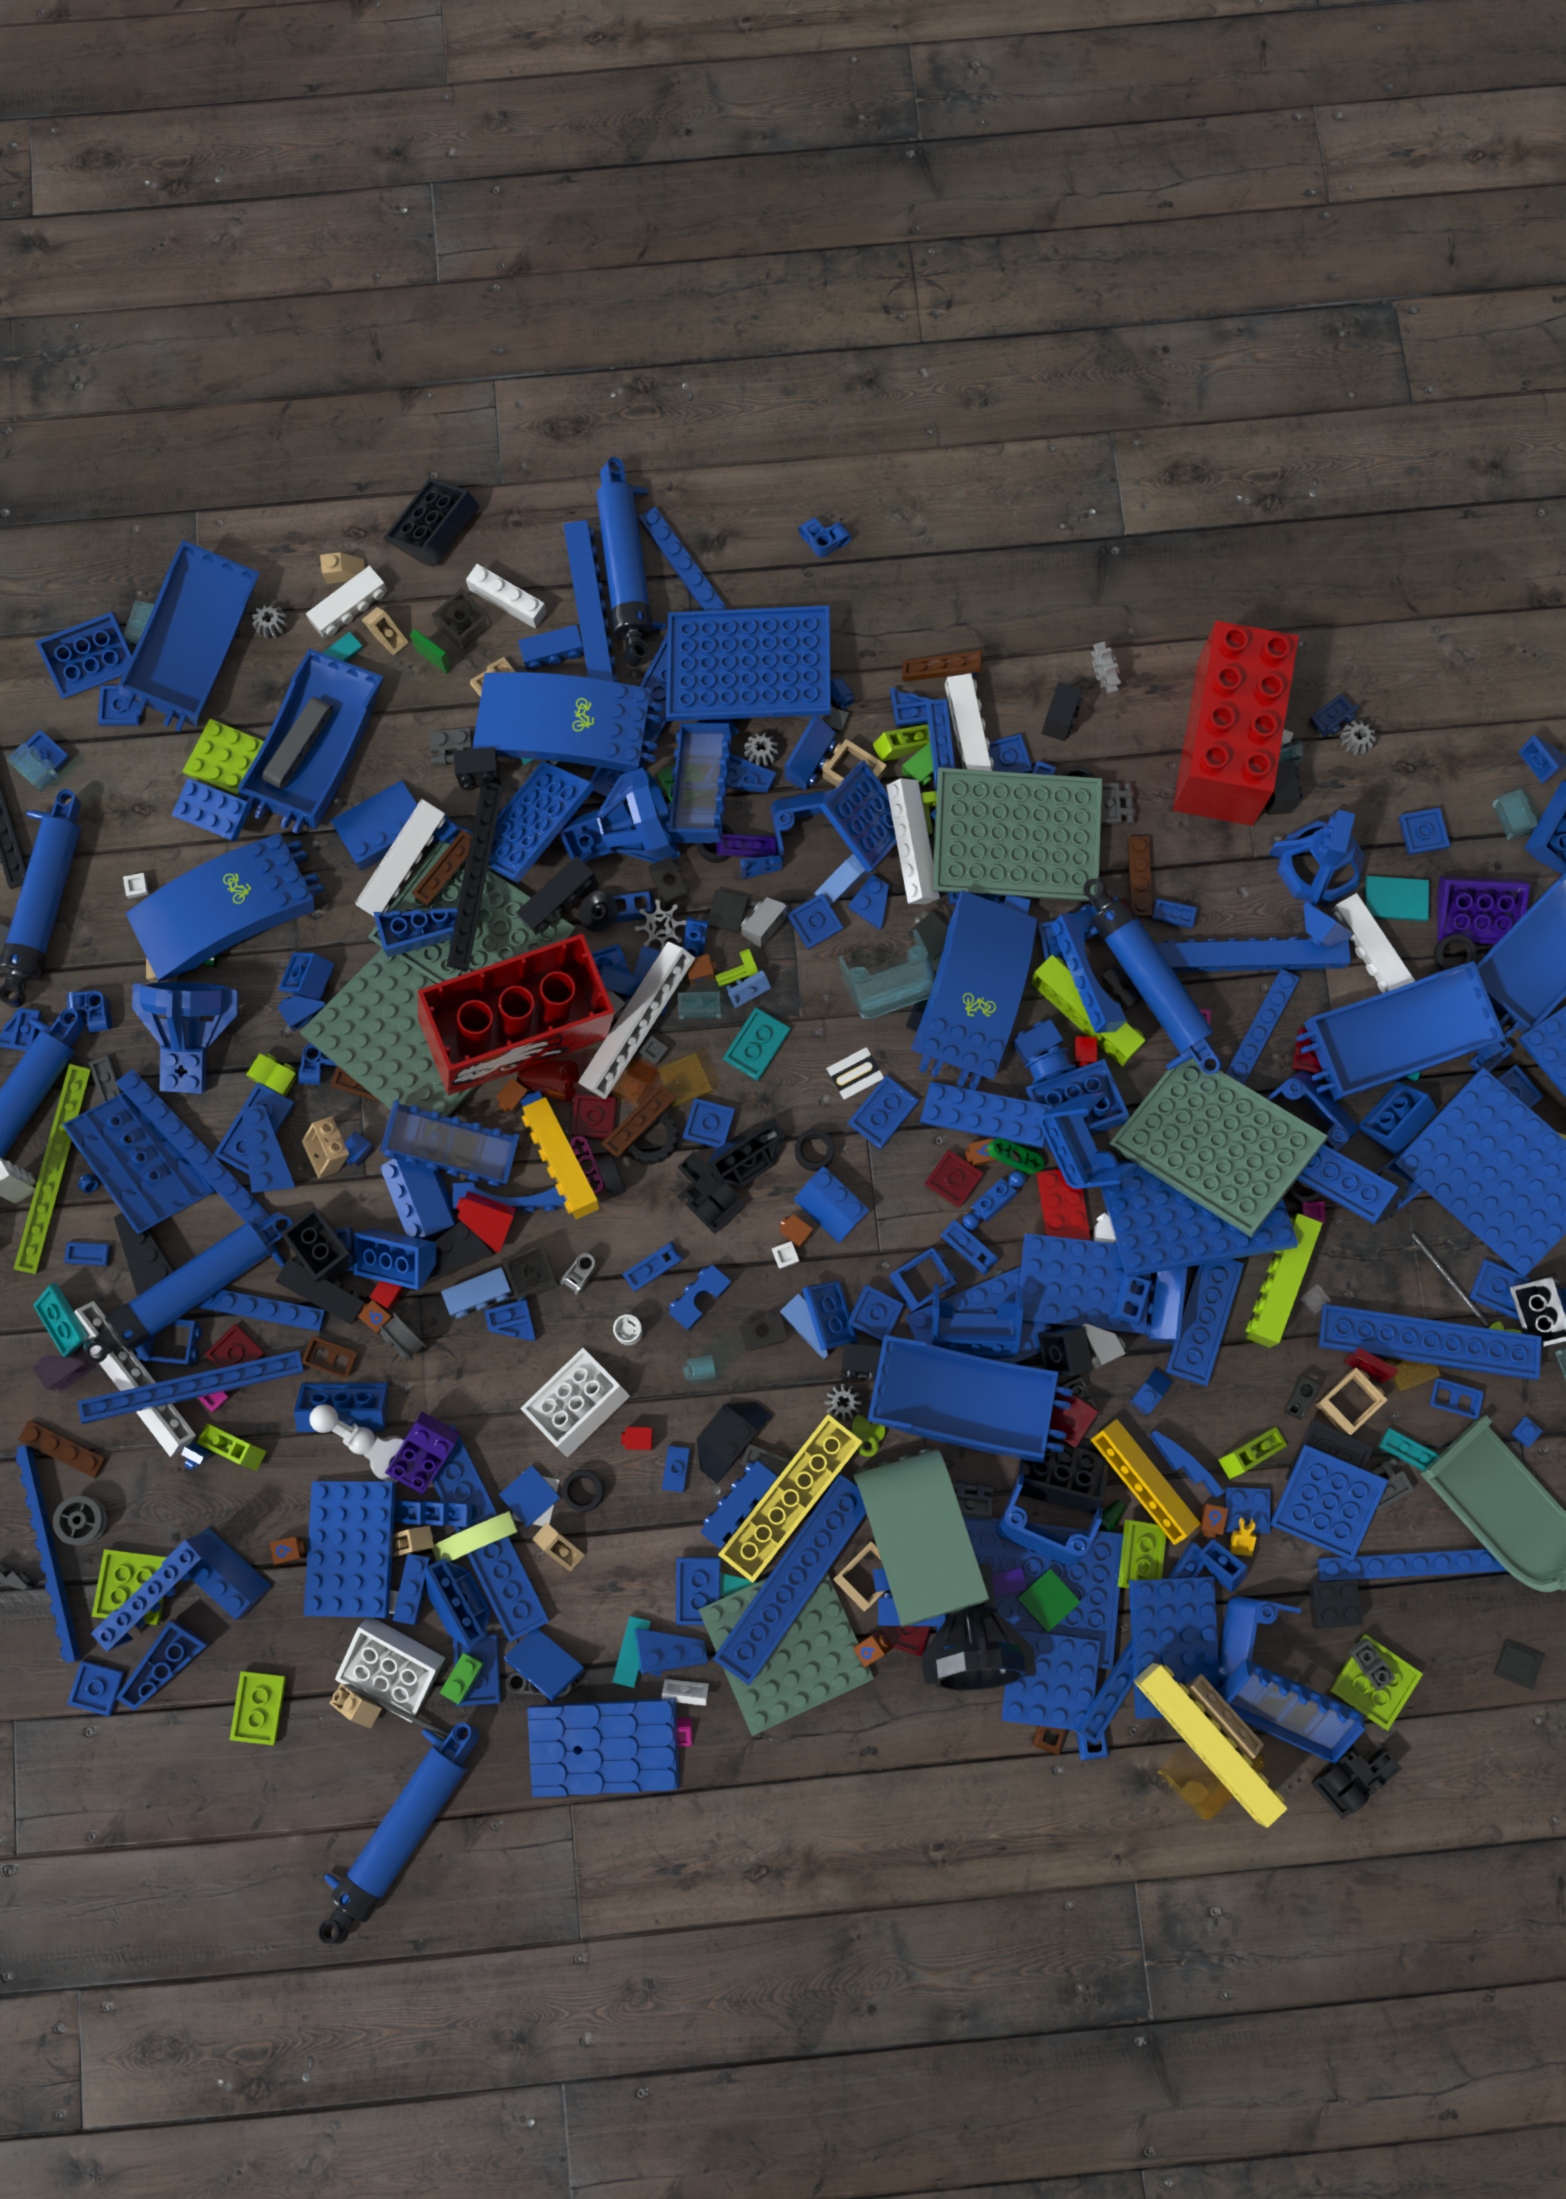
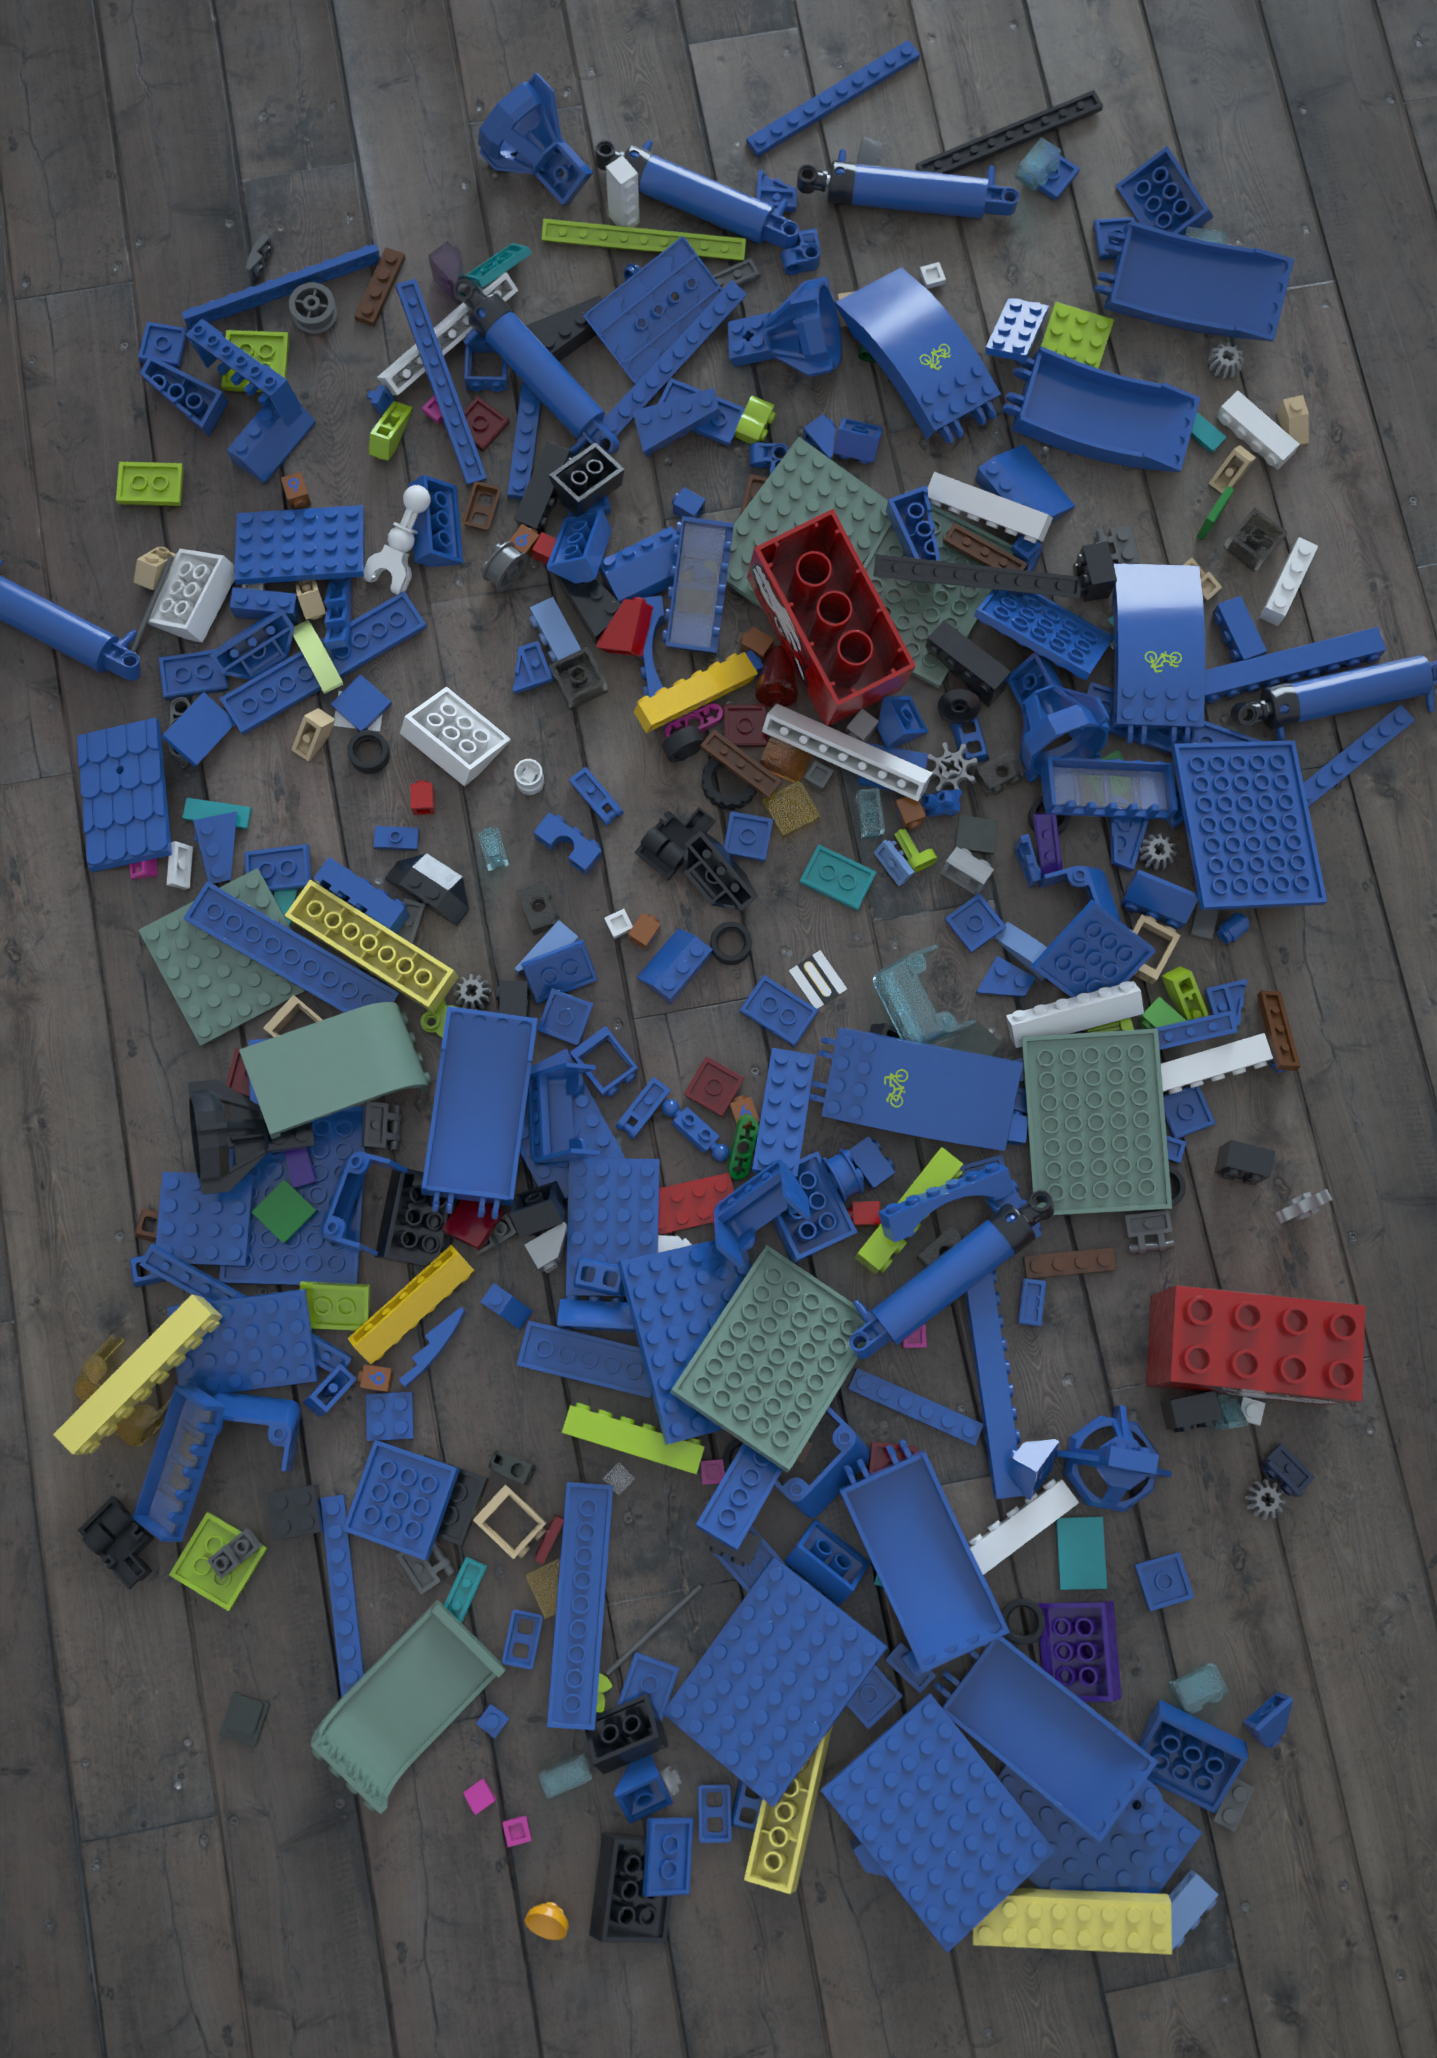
camera: 80 degrees right, 0 degrees up
blue tile [64,1242,111,1266] -> none
dark grey beam [262,696,333,789] -> none
tan window [302,1117,349,1179] -> none
black slope [383,478,480,567] -> none
dark purple slope [385,1411,460,1494] -> none
bright green brick [440,1652,486,1704] -> none
light grey piece [560,1253,597,1295] -> none
blue tile [599,965,642,997] -> none
blue piece [798,517,852,557] -> none
dark orange brick [853,1629,893,1667] -> none
dark green cone [1099,1500,1126,1532] -> none
tan panel [1184,1674,1264,1760] -> none
lime slope [1219,1427,1287,1479] -> none
yellow plate [1229,1517,1256,1556] -> none

